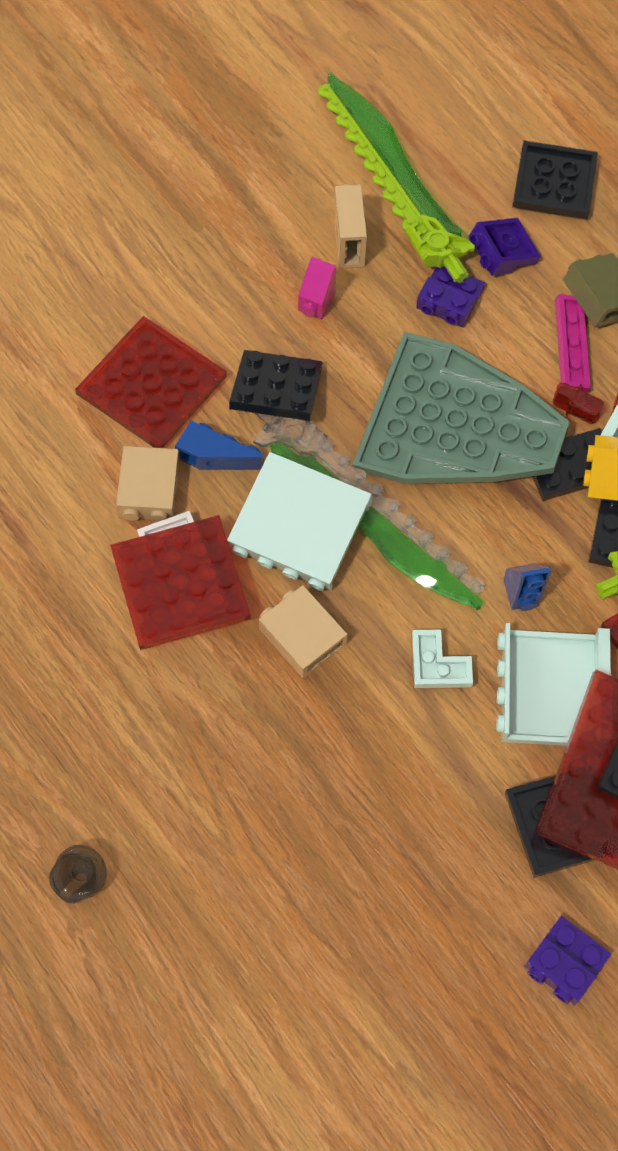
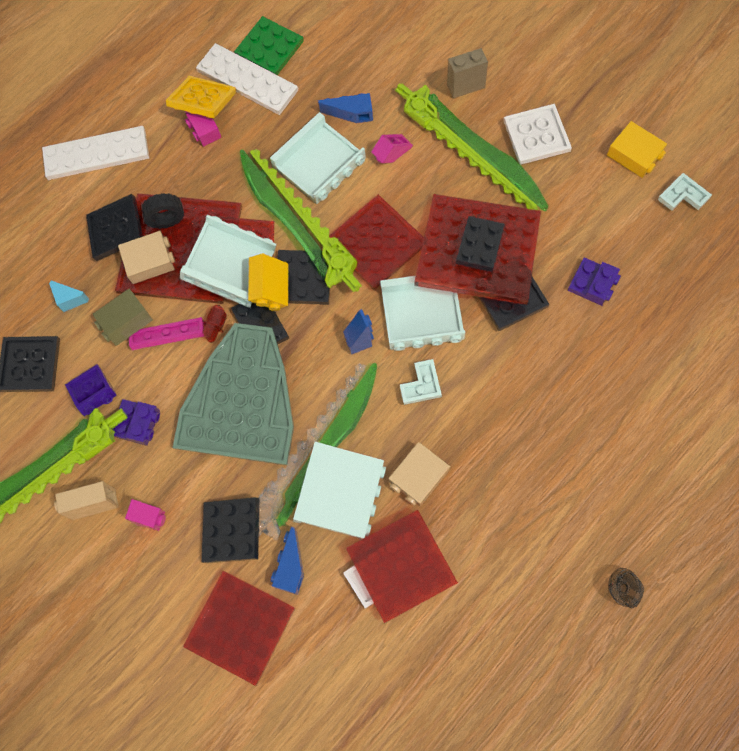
camera: 90 degrees left, 5 degrees up
tan brick [116,446,180,522] -> none

